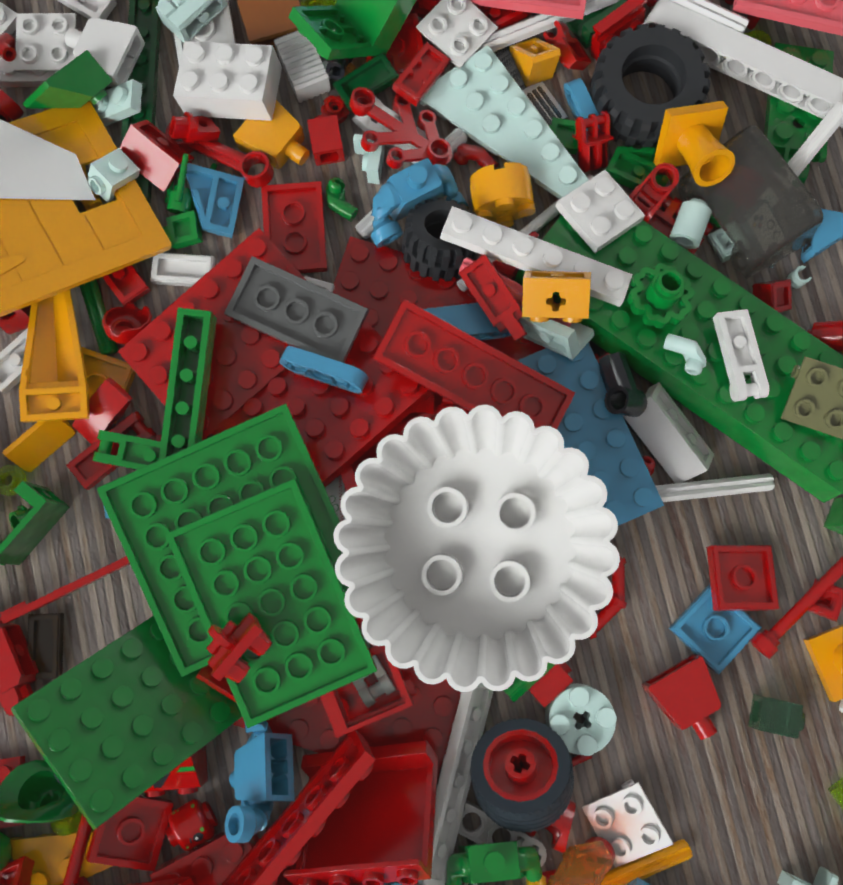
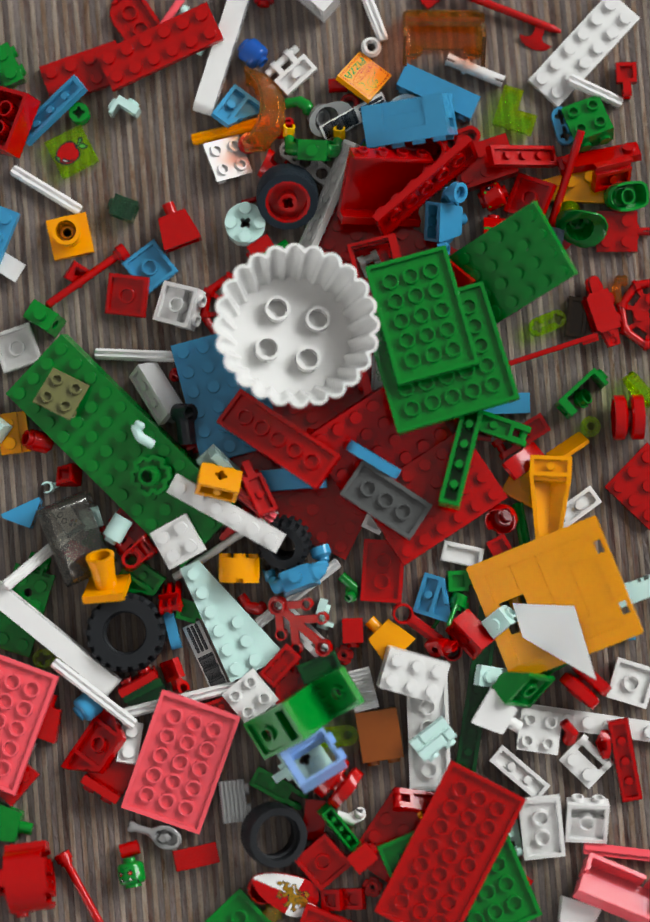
camera: 165 degrees left, 5 degrees up
red hips [206,612,272,683] -> none
light orange slope [509,38,561,87] -> none
white plate [712,309,769,402] -> none
none -> white plate [152,280,207,331]
none -> clear neon green beam [528,310,566,337]

